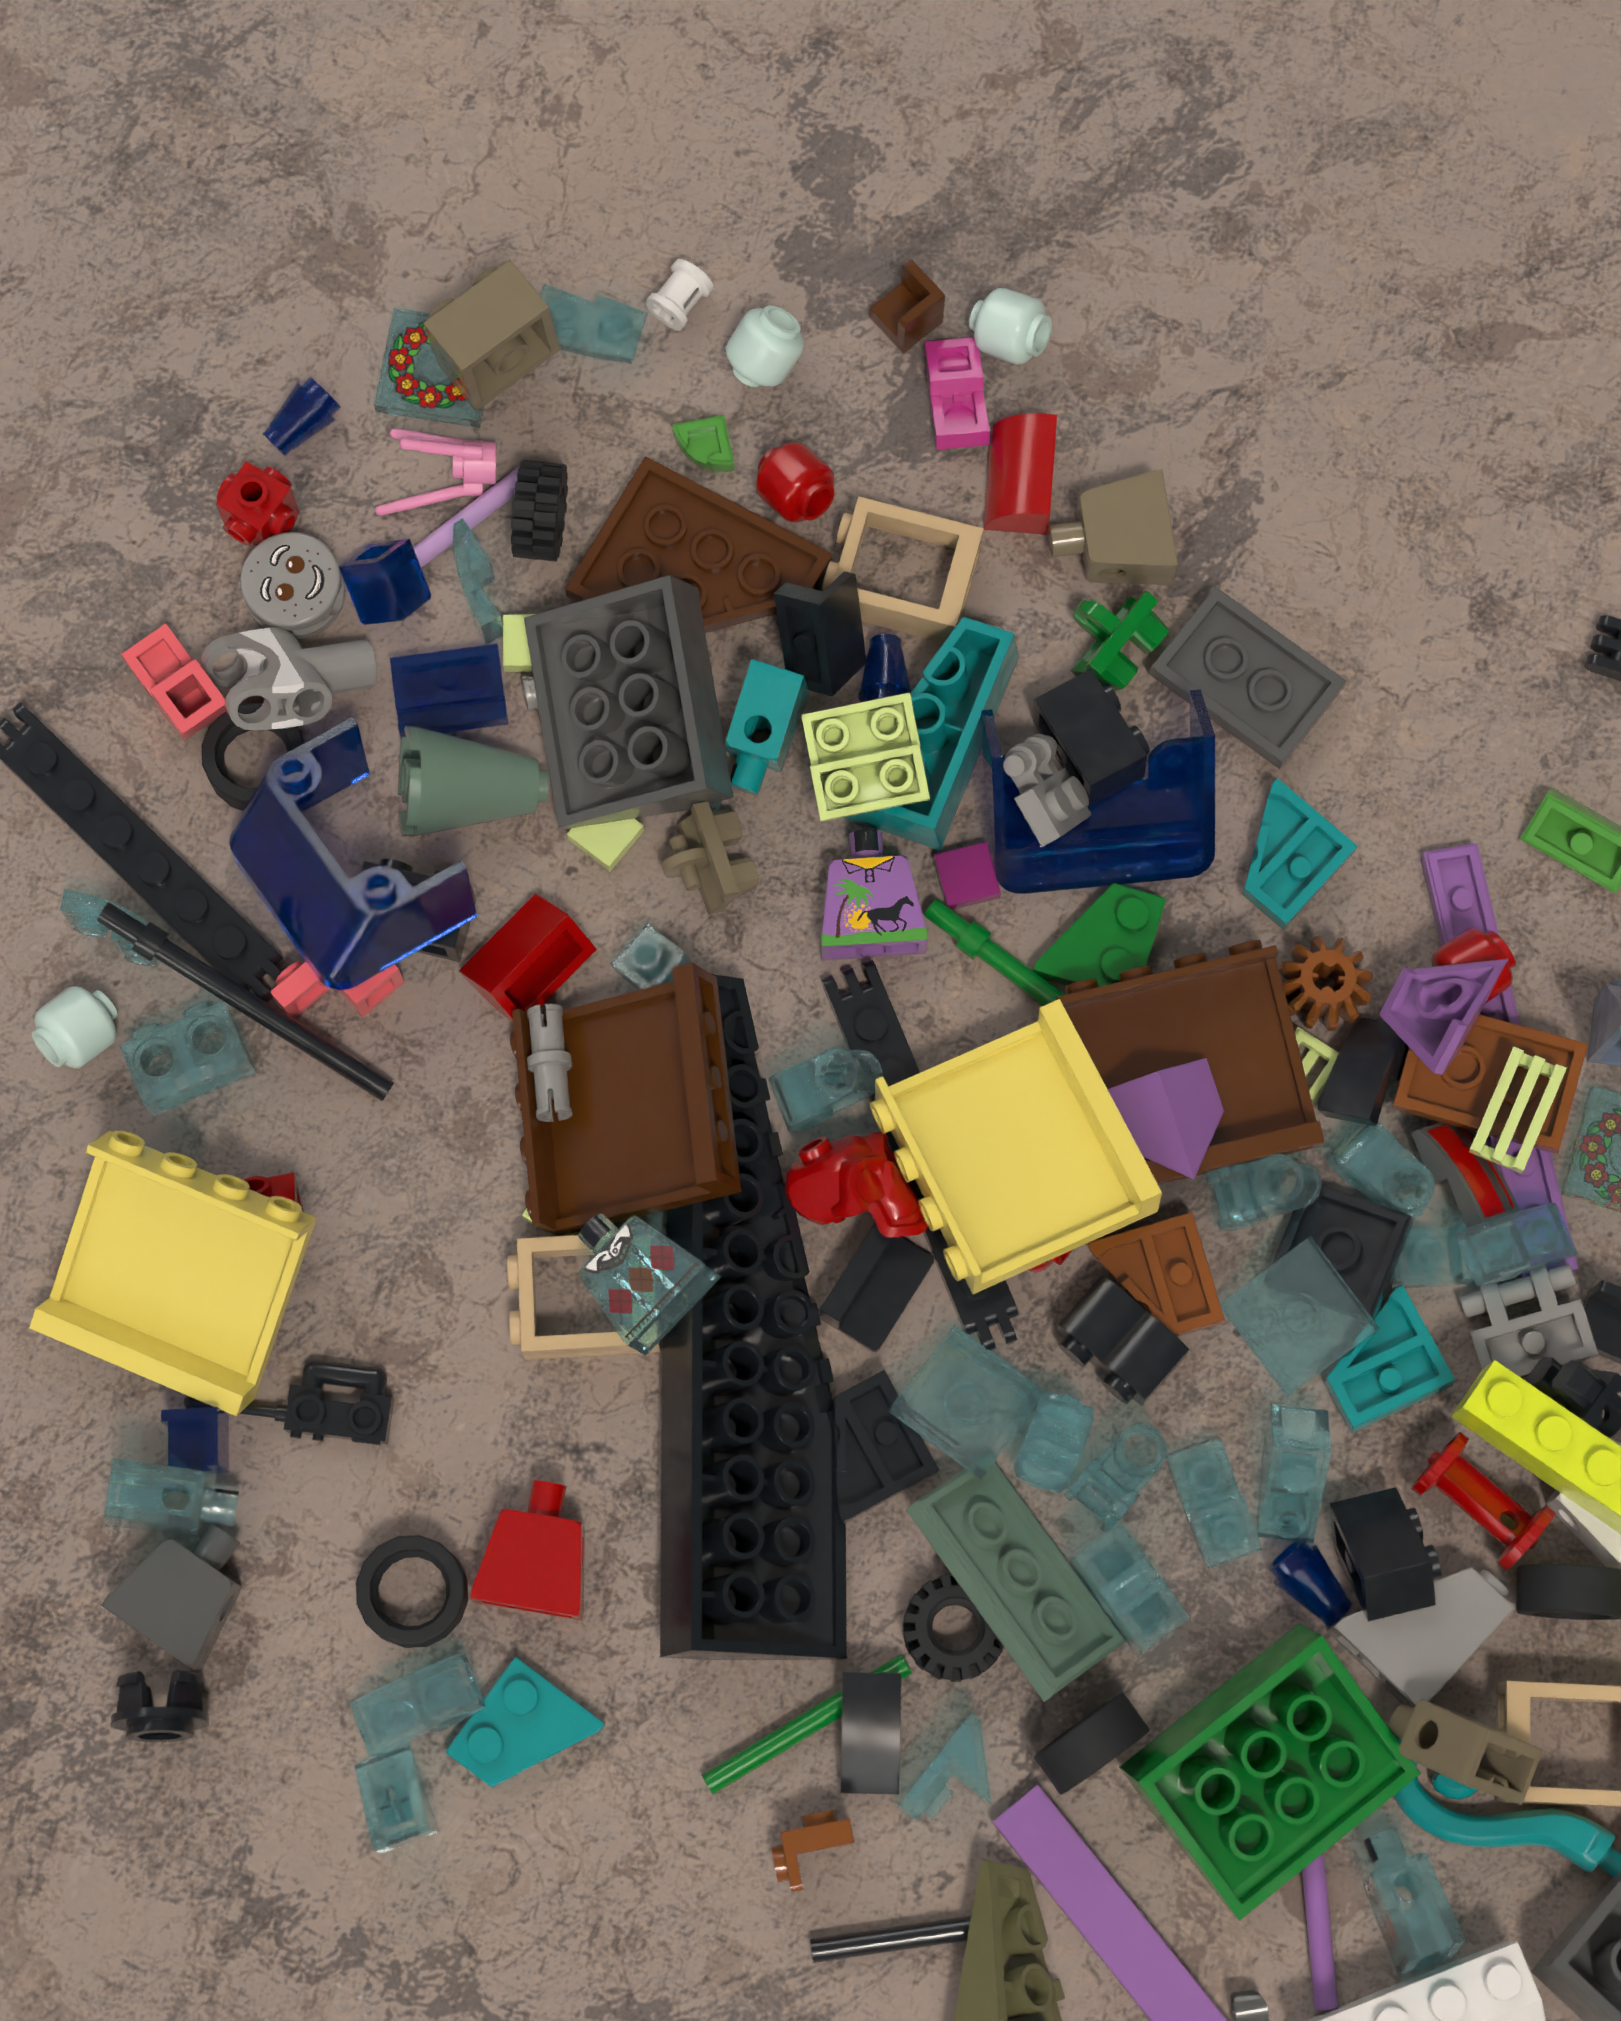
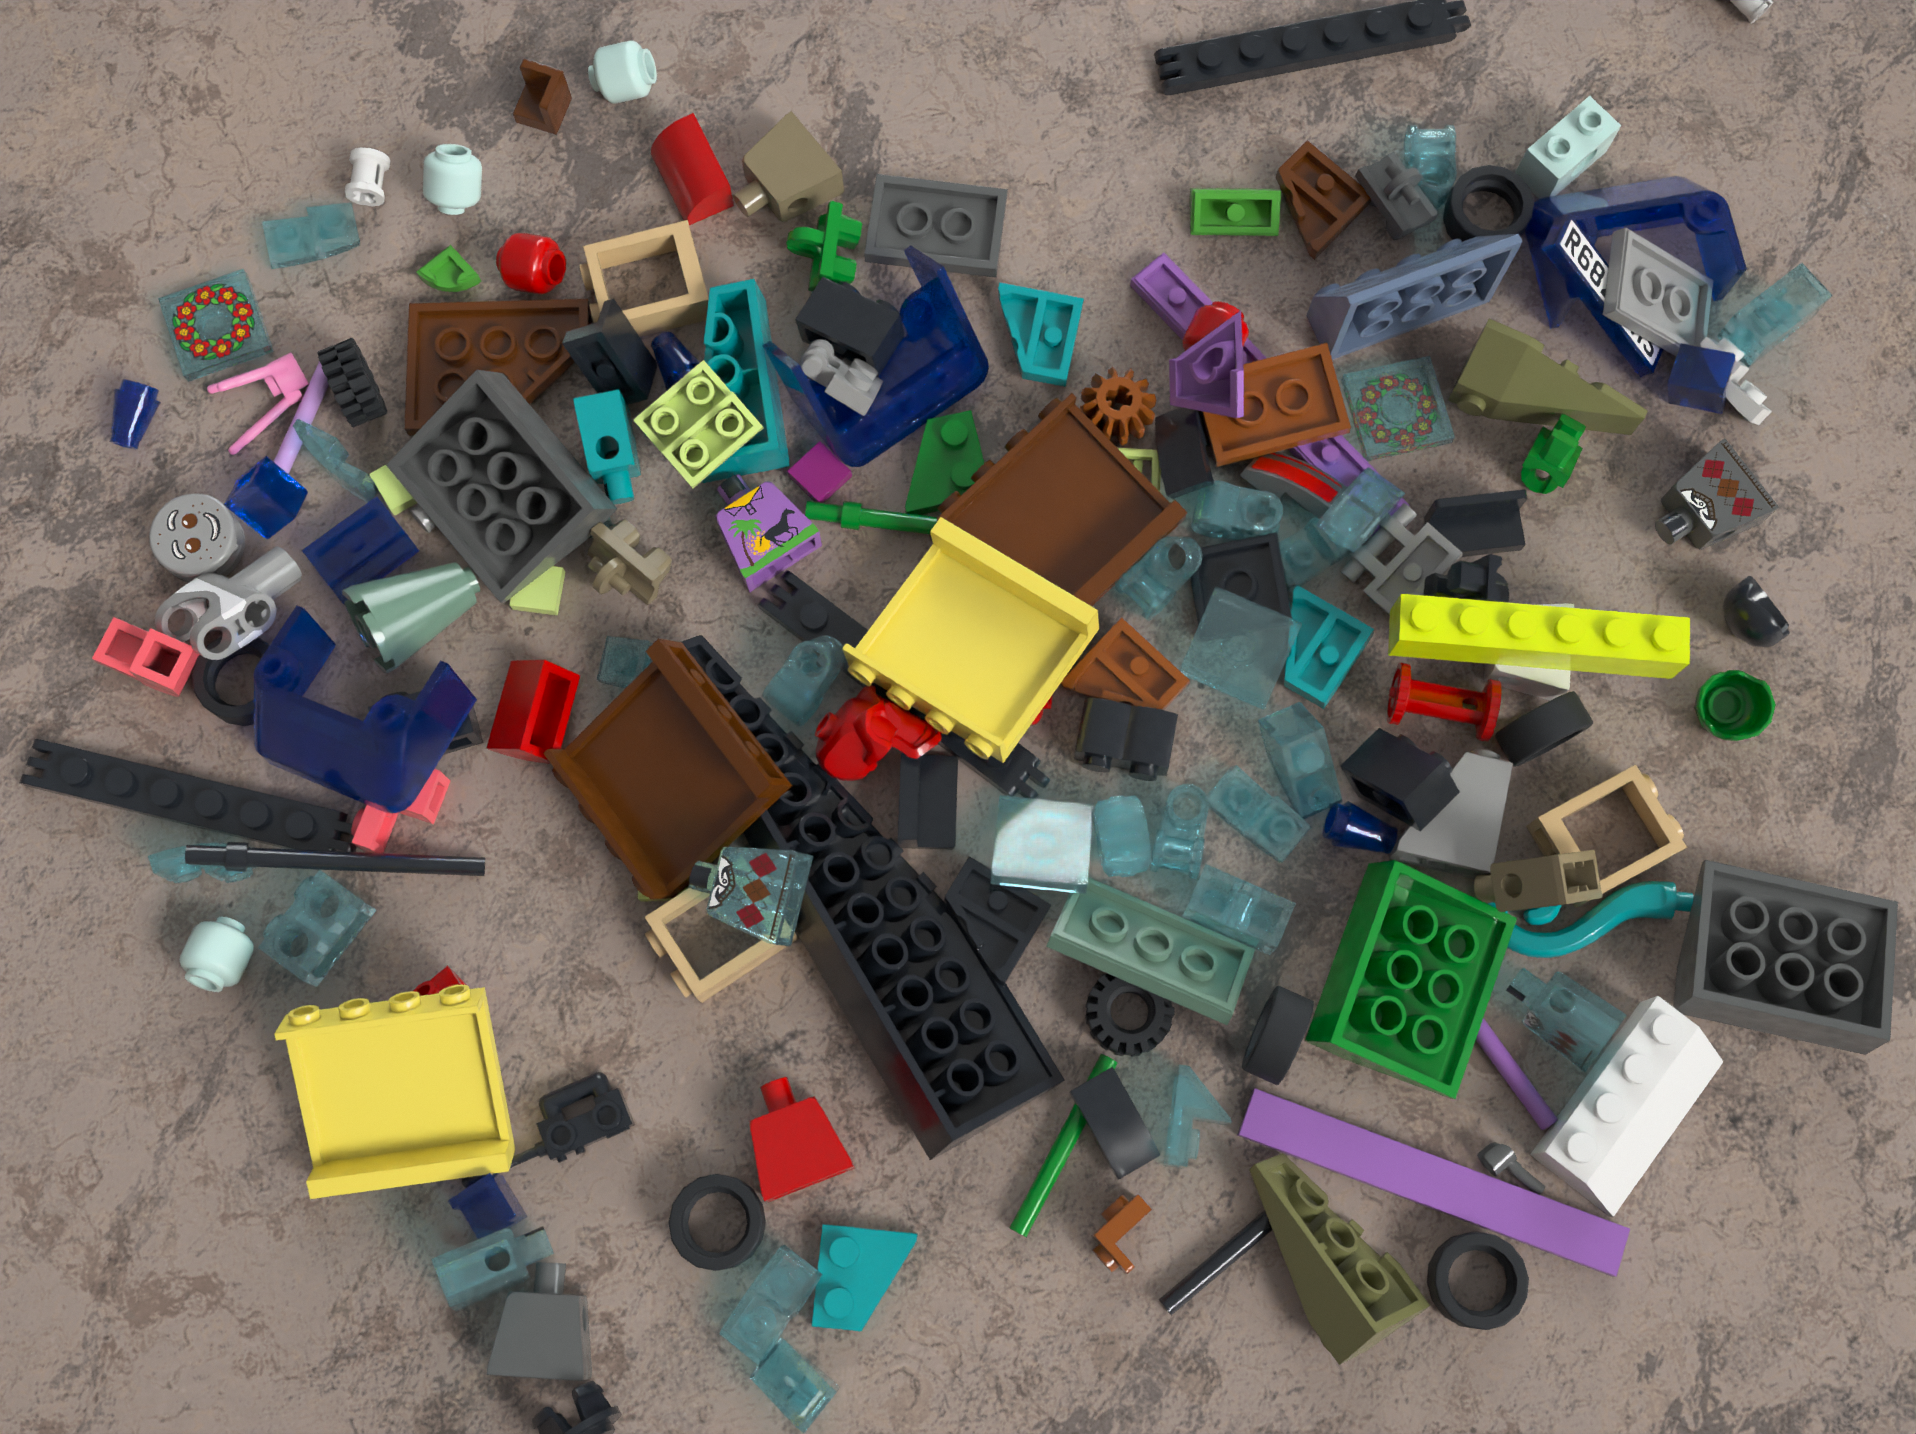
camera: 30 degrees left, 0 degrees up
red brick [216,461,300,546] -> none
dark tan brick [423,260,561,412] -> none
light grey pin [527,1004,572,1122] -> none
dark pink slope [925,337,990,450] -> none
medium lavender slope [1108,1058,1224,1179] -> none
yellowish green tile [1469,1046,1567,1174] -> none

